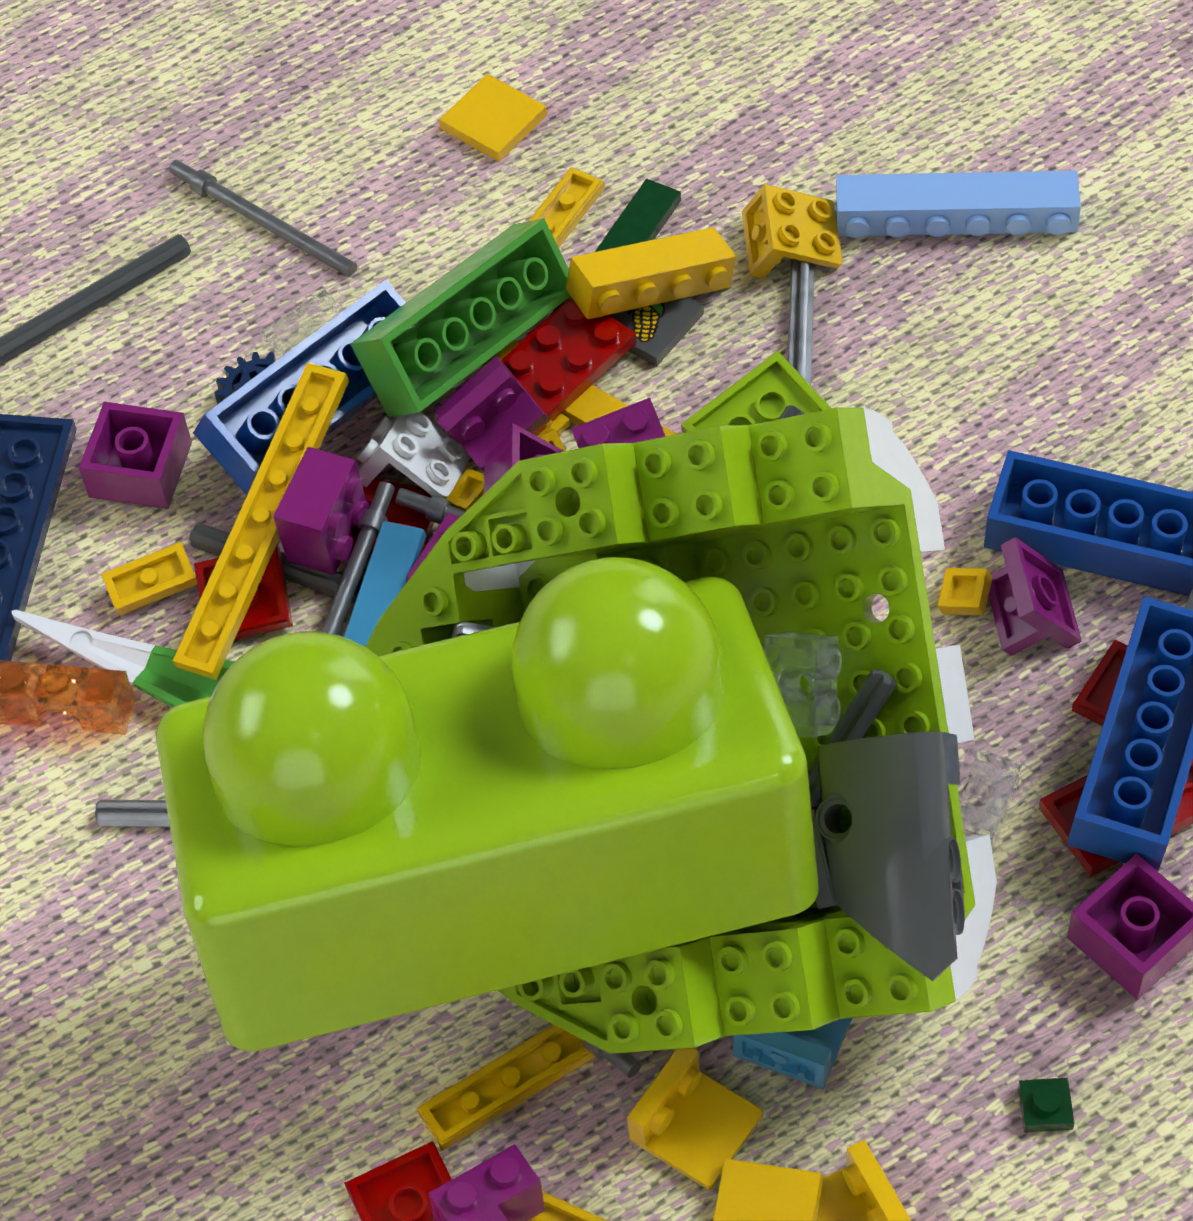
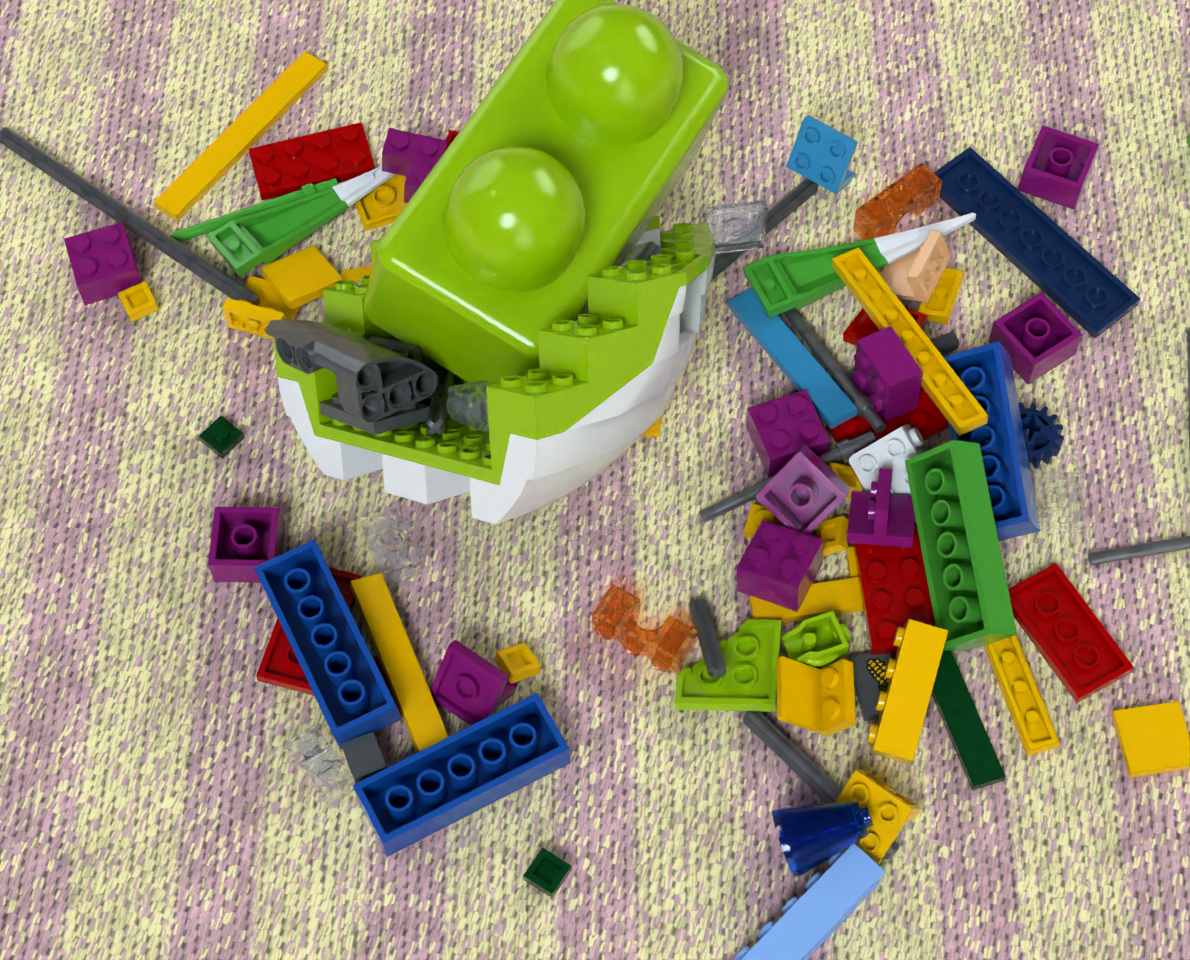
camera: 130 degrees right, 5 degrees up
none -> yellow tile [350,573,449,753]
none -> dark green plate [523,847,572,898]
none -> clear blue cone [772,801,874,877]
none -> yellow bracket [776,656,856,737]
none -> lime hand [781,611,850,668]
none -> dark azure bracket [786,115,858,194]
none -> light nougat bracket [880,231,951,302]
none -> red plate [1008,563,1134,703]

